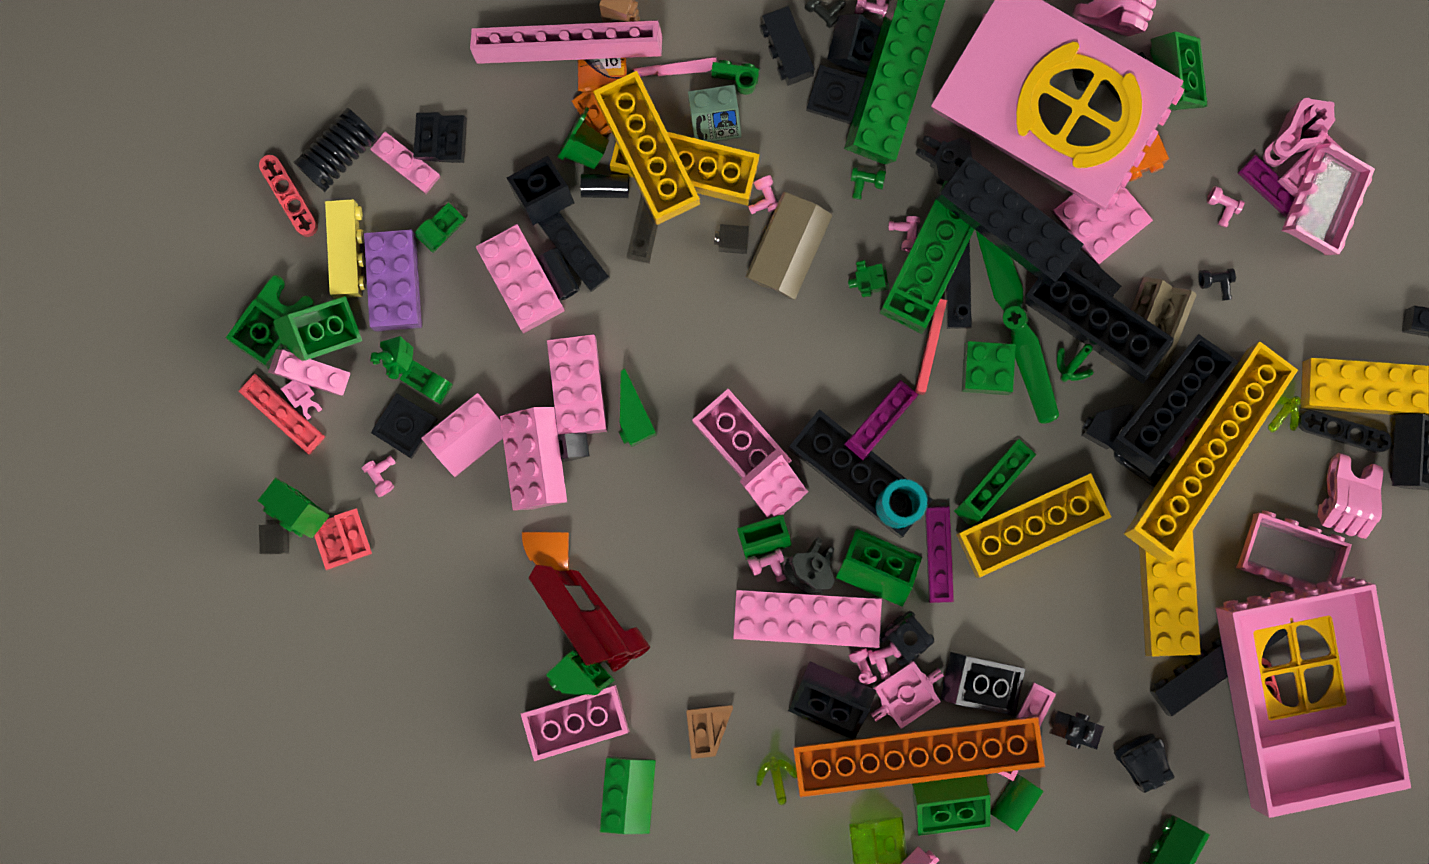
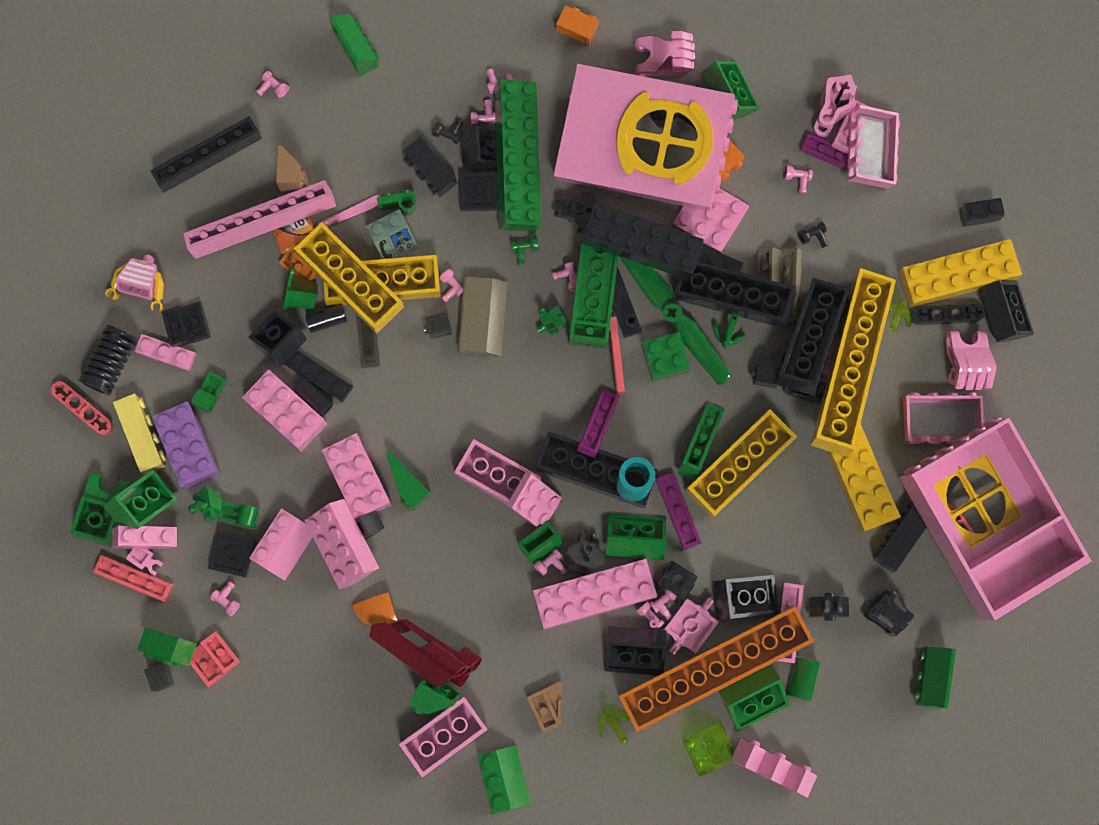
camera: 25 degrees left, 5 degrees down
none -> torso [105,255,164,312]

